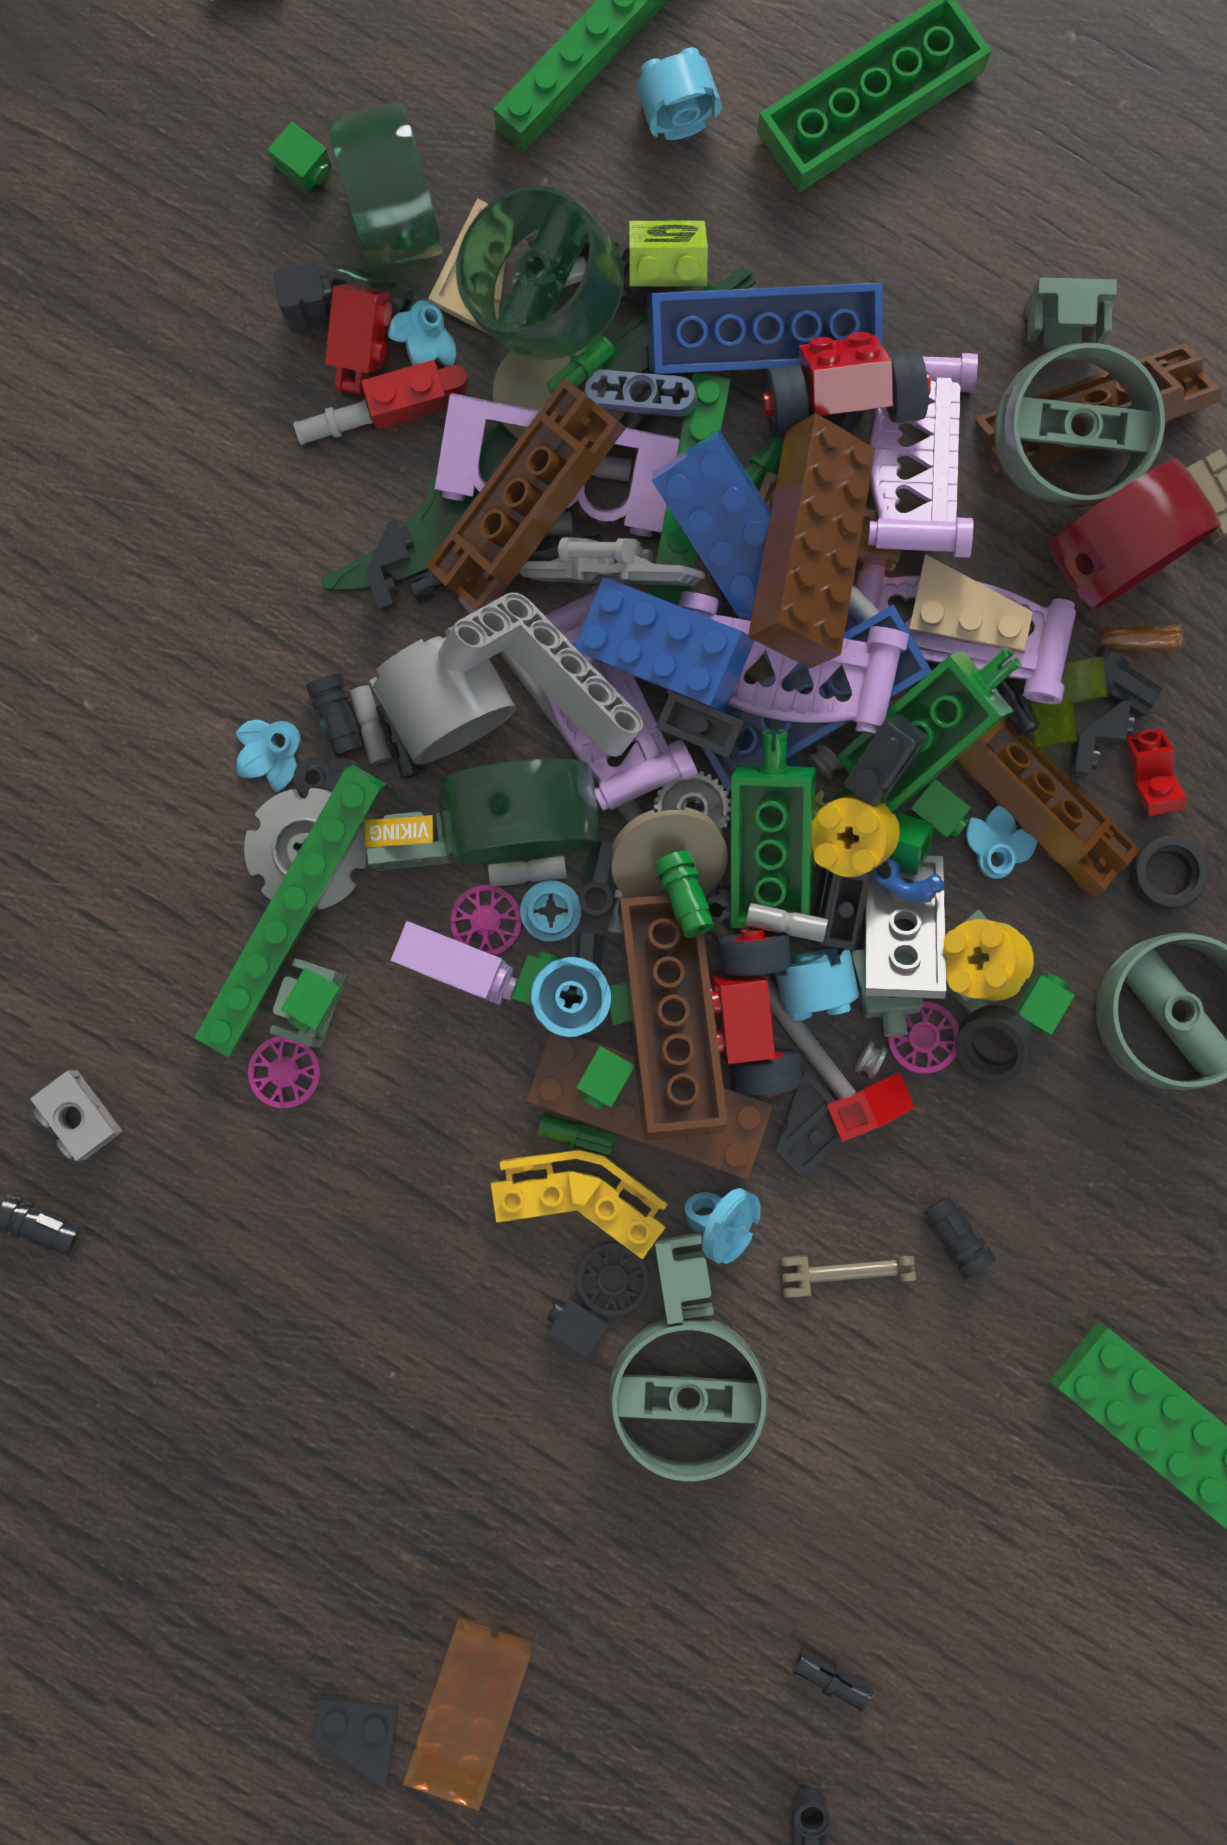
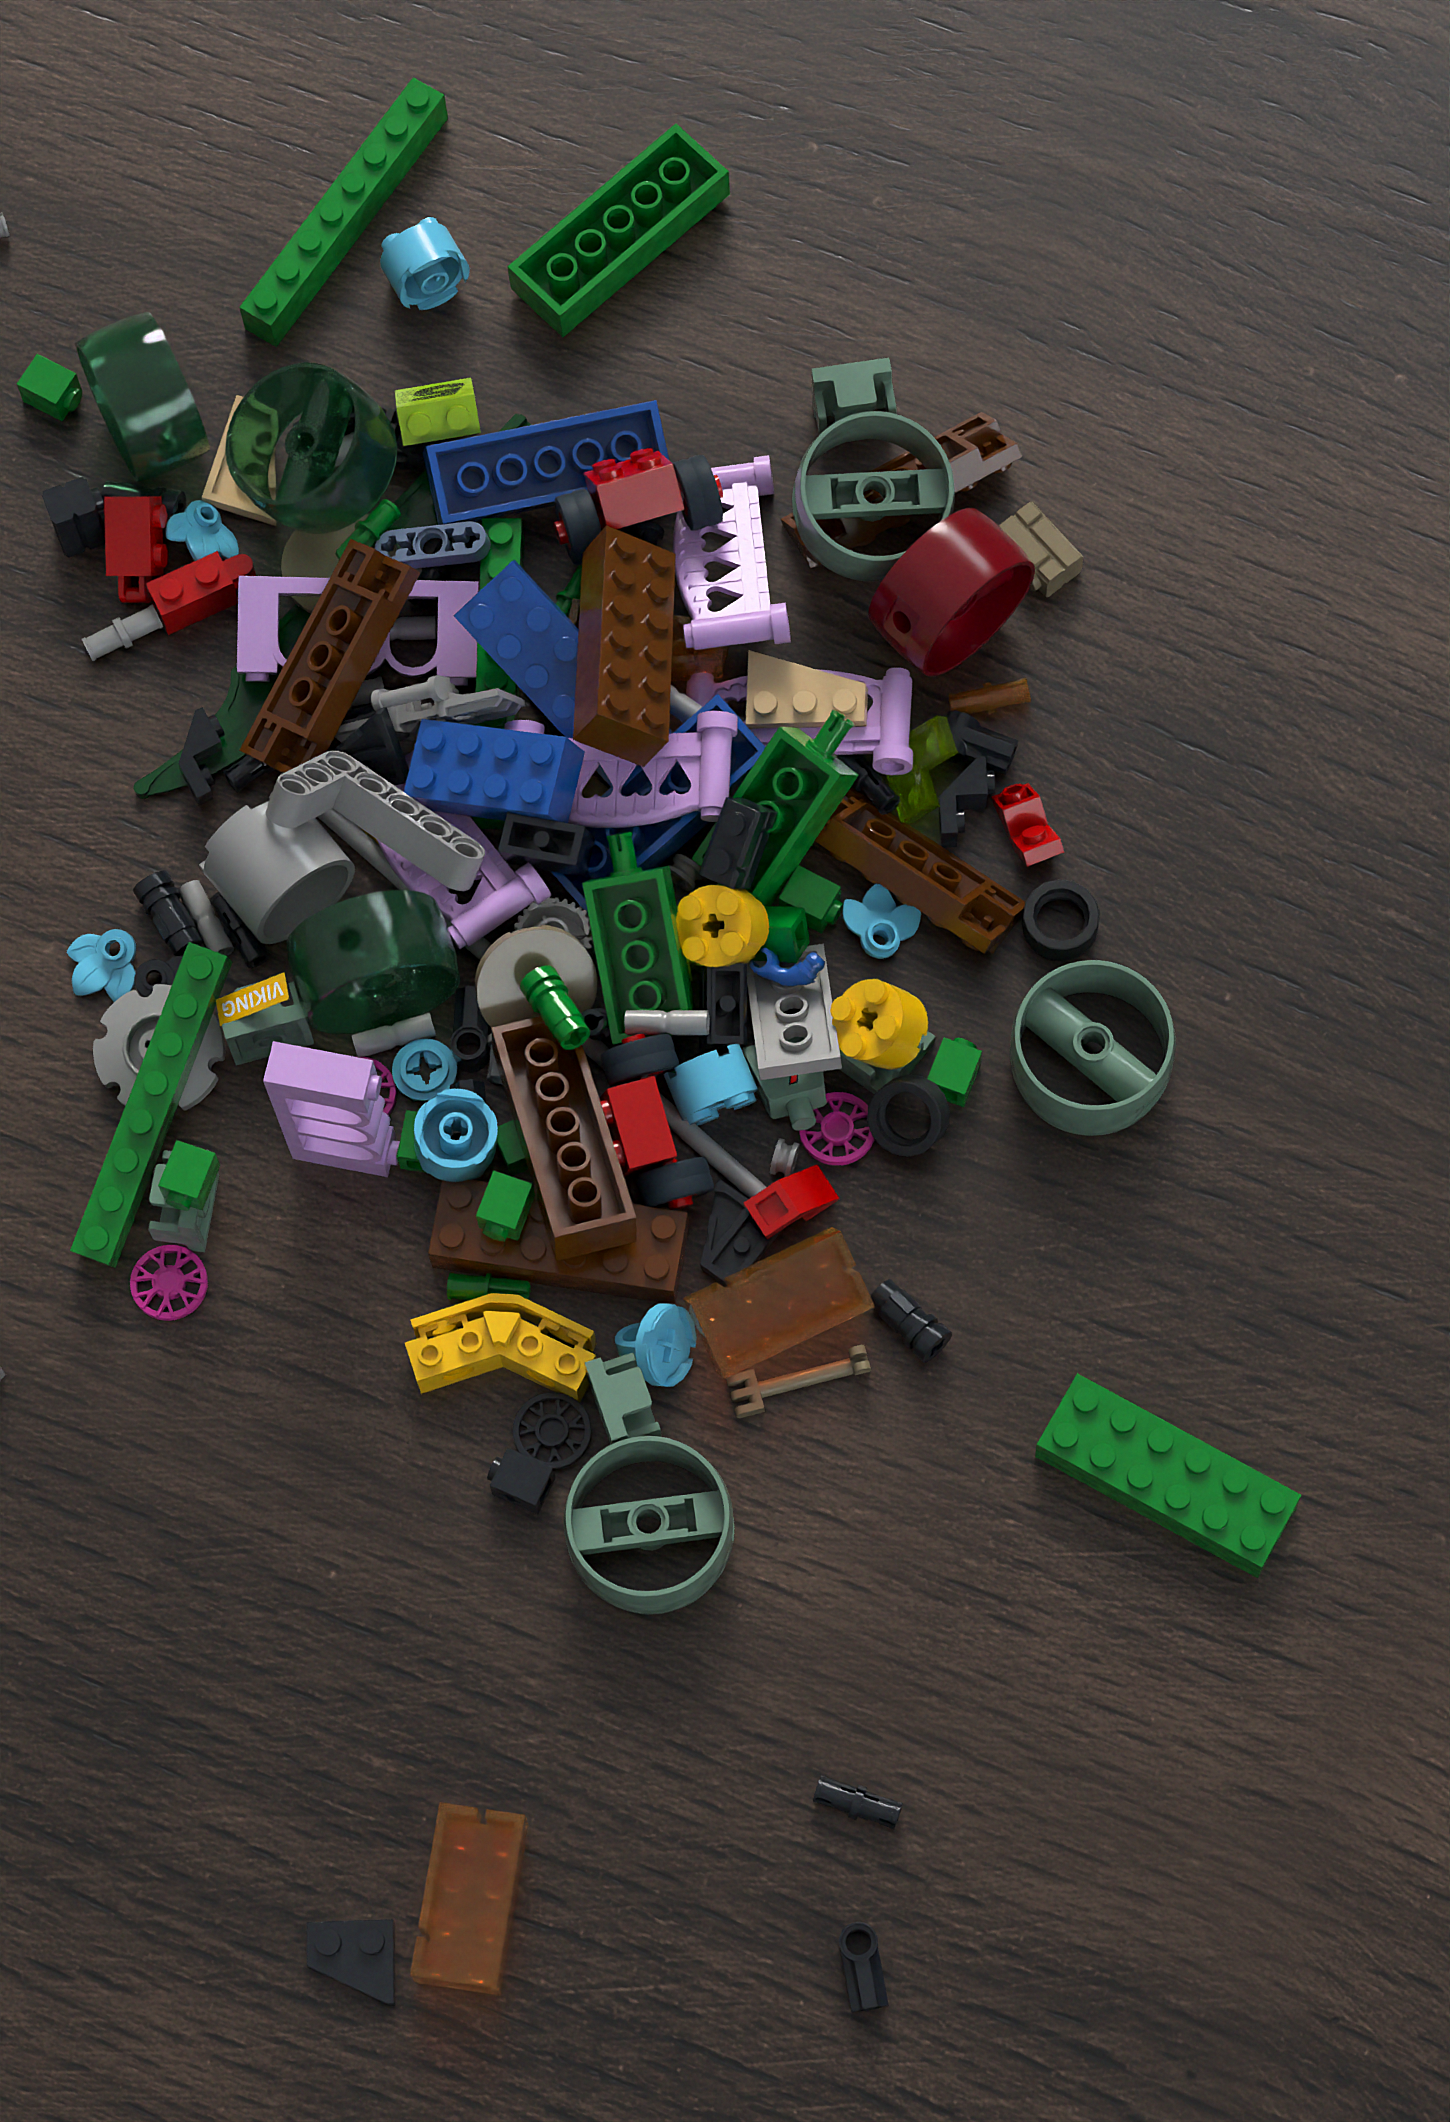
camera: 10 degrees left, 15 degrees down
none -> black wing [332,707,409,786]
none -> clear orange piece [683,1227,875,1379]

